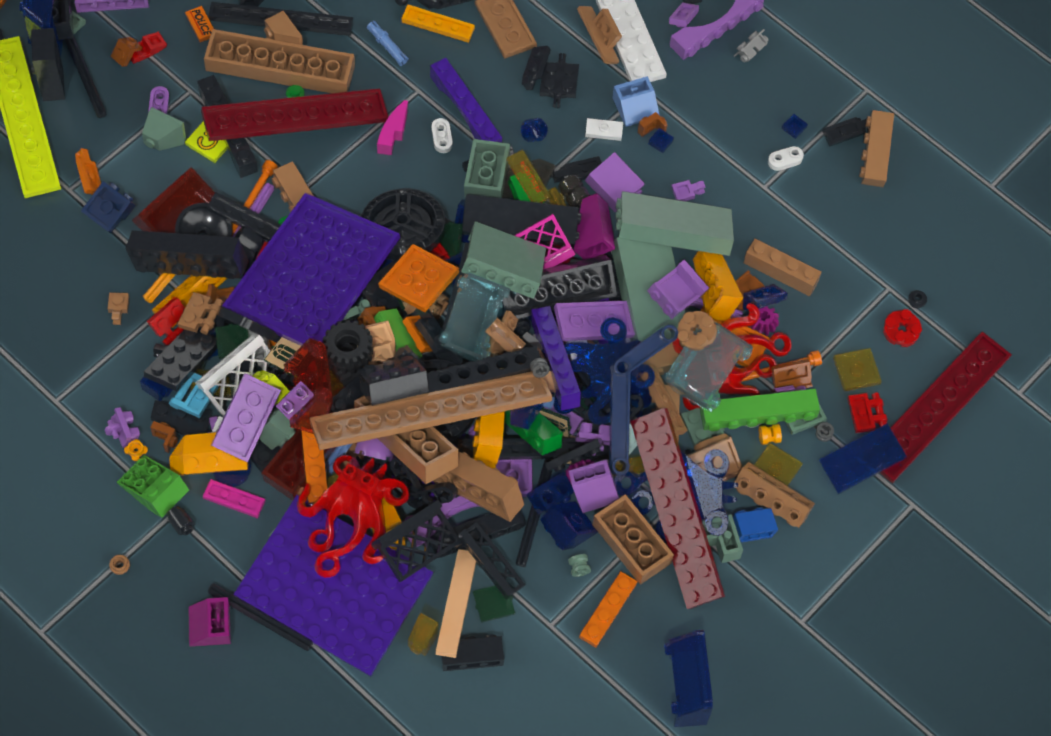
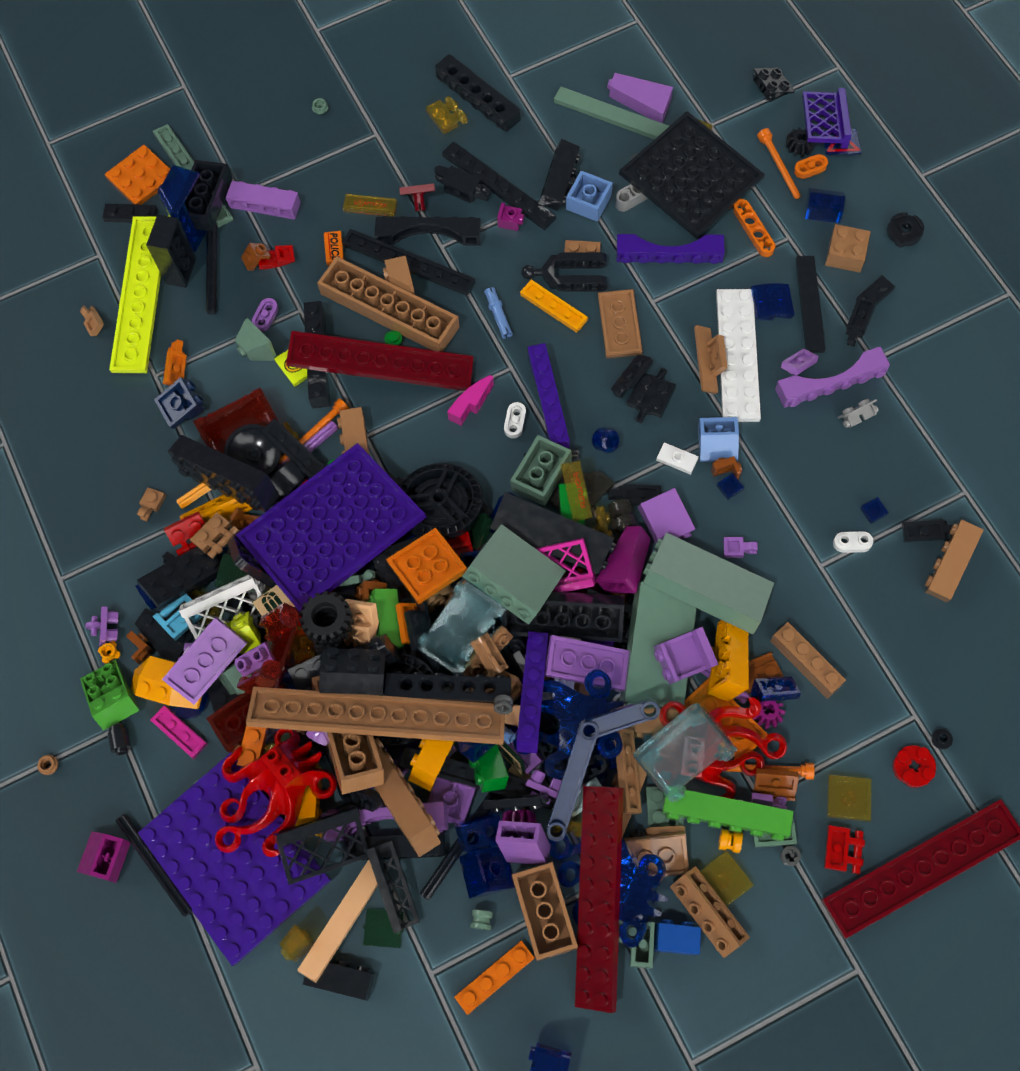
camera: 30 degrees right, 5 degrees up
medium nougat plate [677,311,717,351] -> none
clear blue plate [819,423,907,495] -> none

